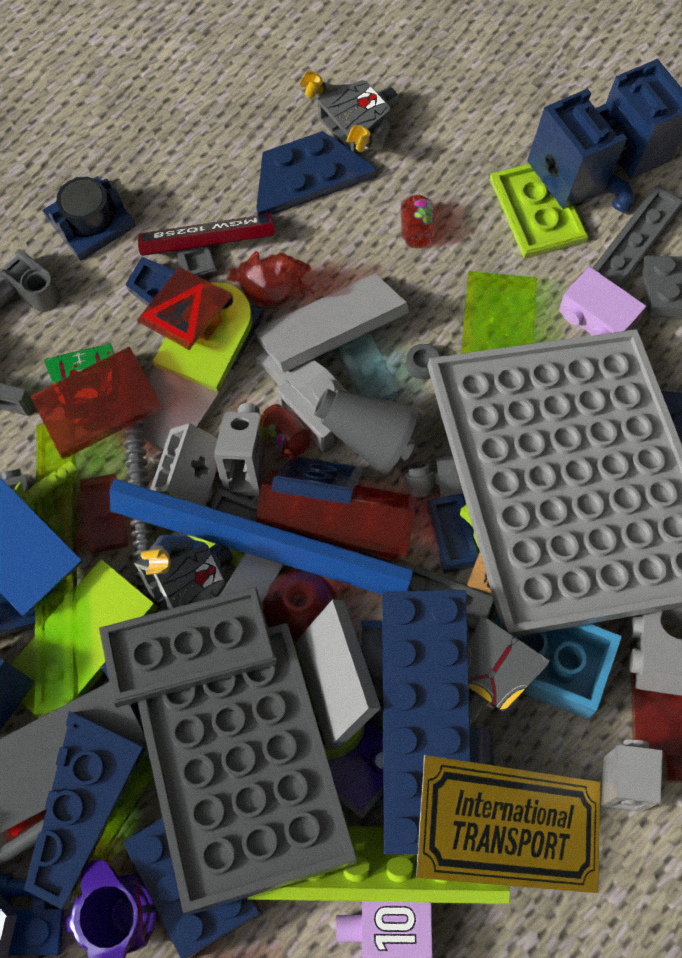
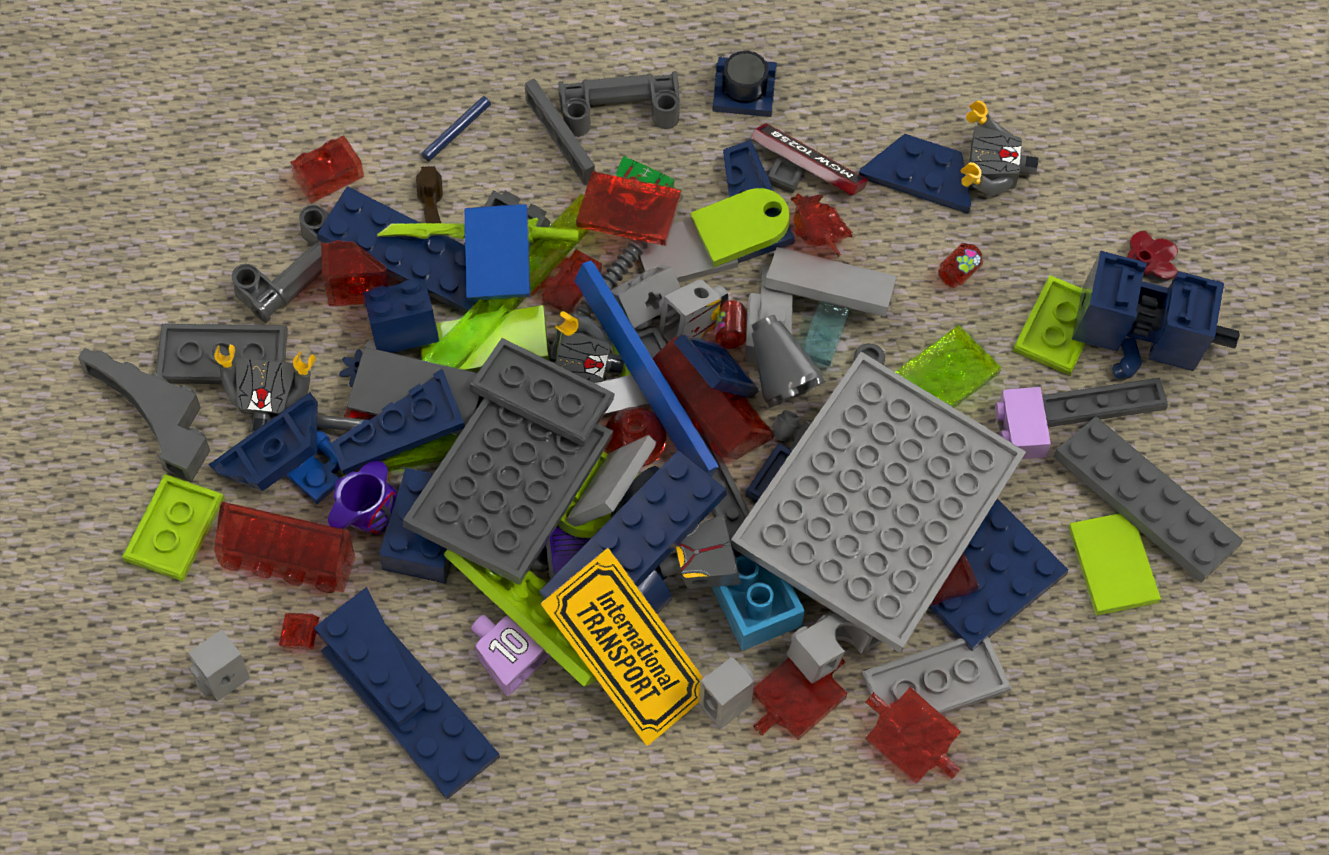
camera: 40 degrees right, 5 degrees down
clear red piece [137,267,232,350] -> none
none -> dark red plate [1127,230,1178,280]

